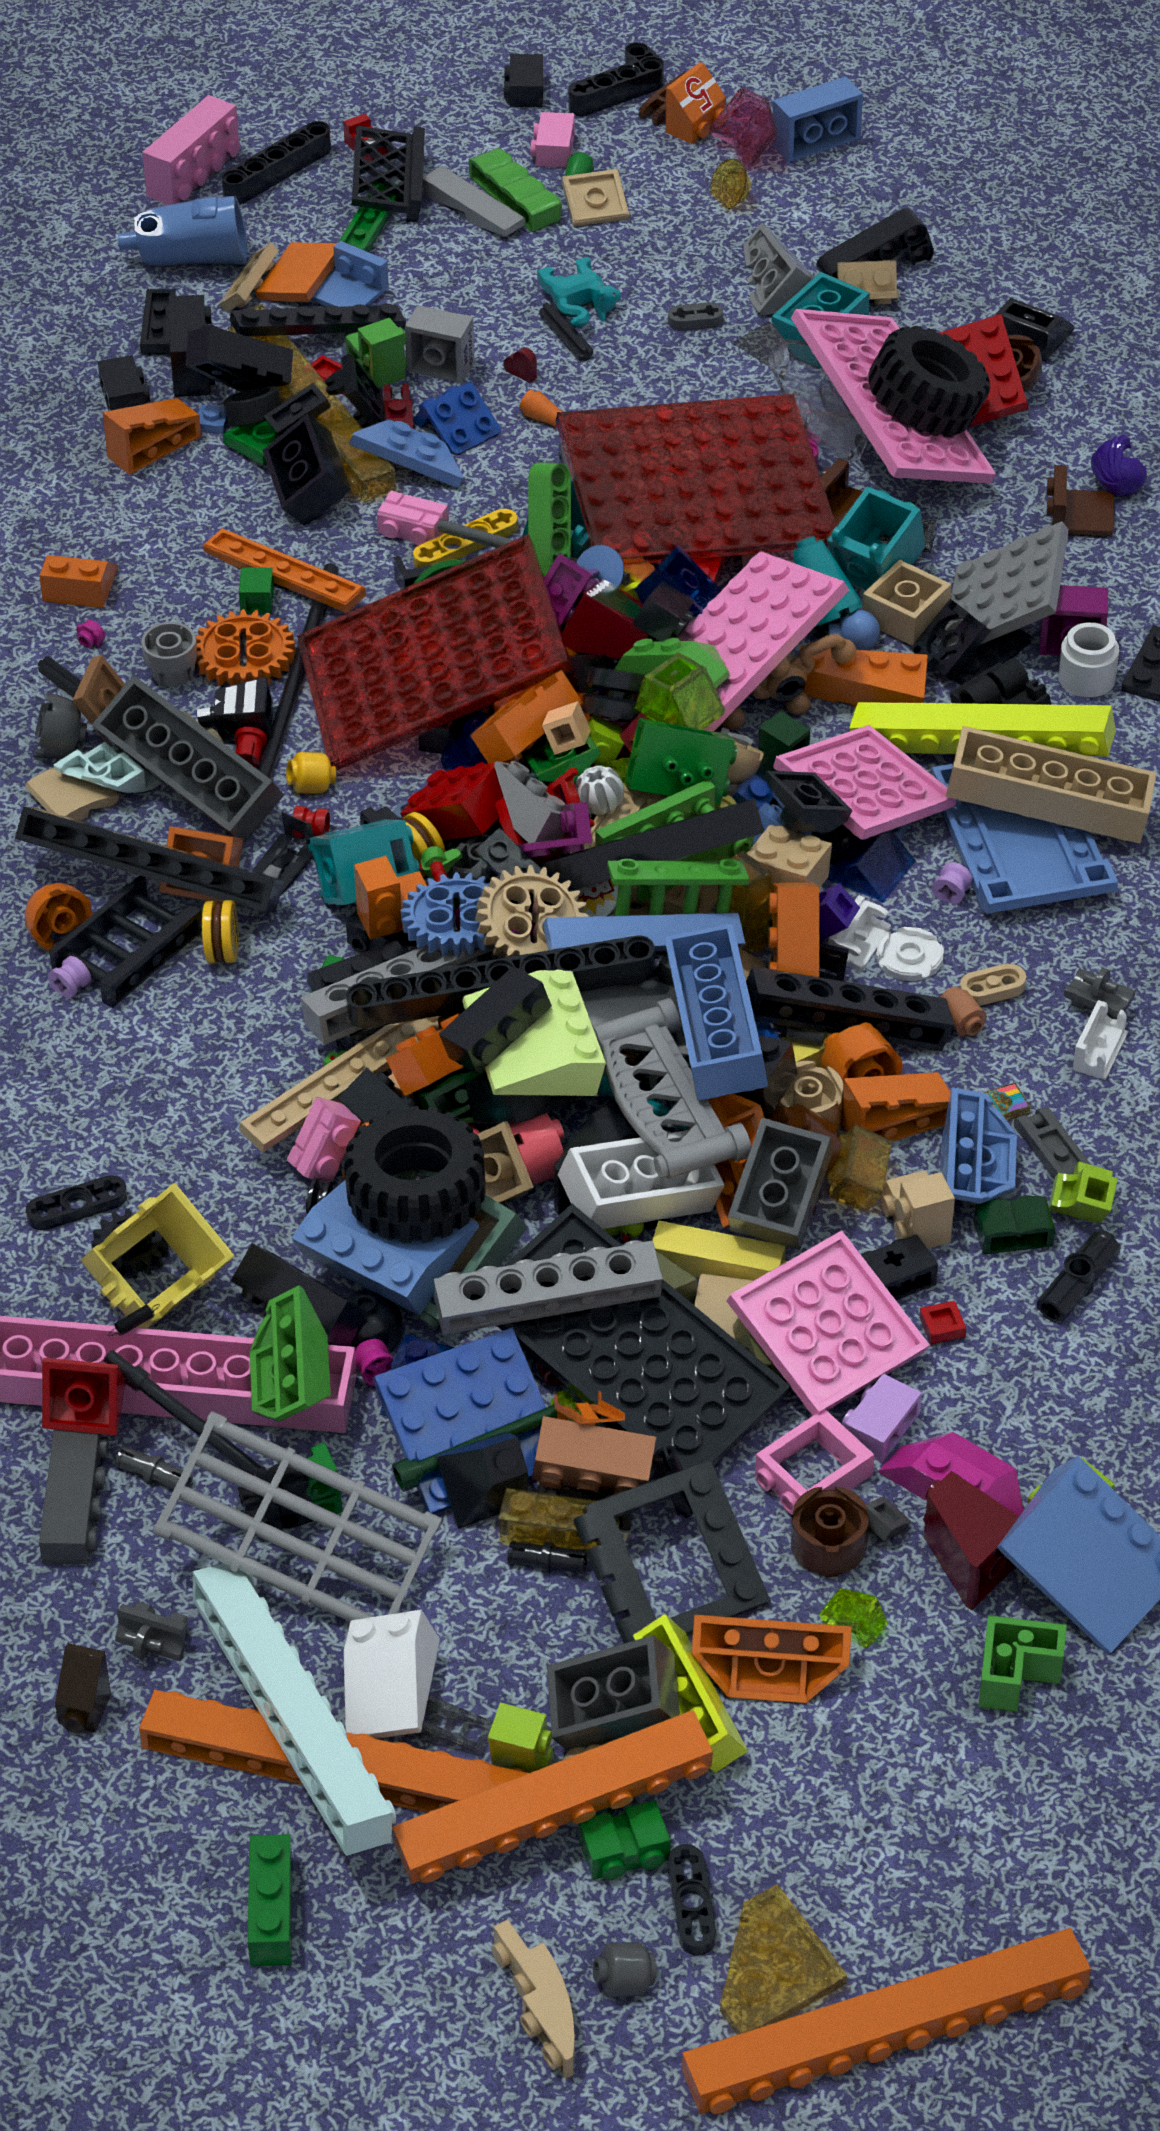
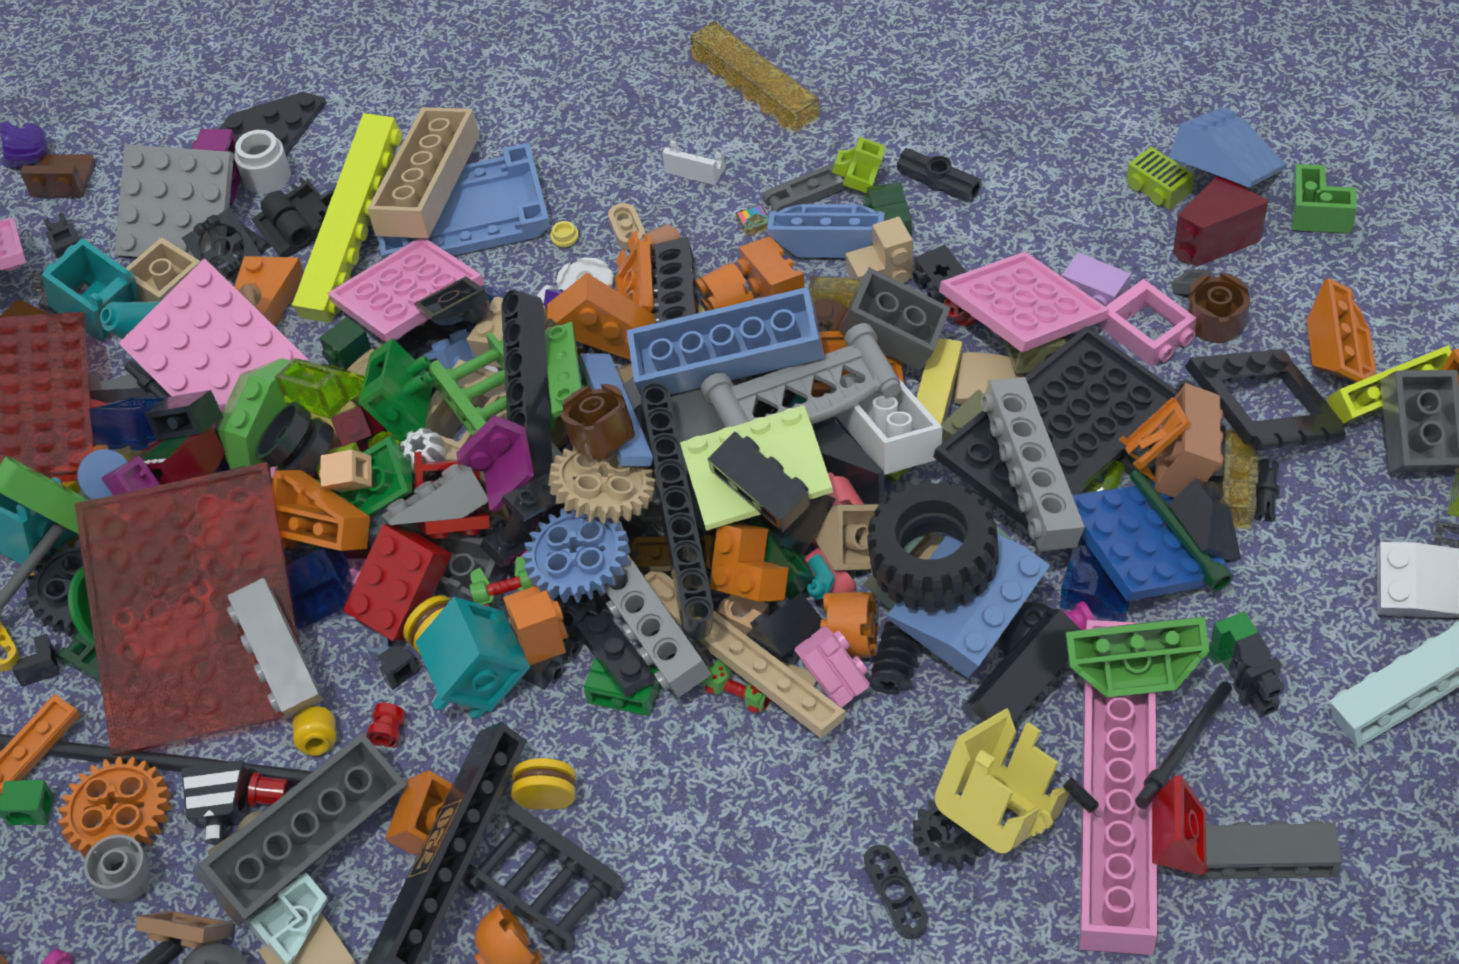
camera: 85 degrees left, 5 degrees up
lavender wheel [48,956,91,999] -> none
dark grey pin [115,1445,193,1491] -> none
dark grey hips [115,1601,188,1661] -> none
light grey door [152,1411,442,1622] -> none
black piece [252,812,314,896] -> none
clear neon green bracket [819,1588,888,1649] -> none
dark pink wedge [878,1432,1024,1516] -> none
red plate [919,1300,966,1345] -> none
lavender wheel [932,863,973,905] -> none
dark grey hips [1064,968,1135,1019] -> none
none -> black plate [44,213,79,258]
none -> light grey brick [227,578,324,718]
none -> light yellow plate [550,221,579,247]
none -> reddish brown brick [561,384,635,460]
none -> orange tile [615,231,654,312]

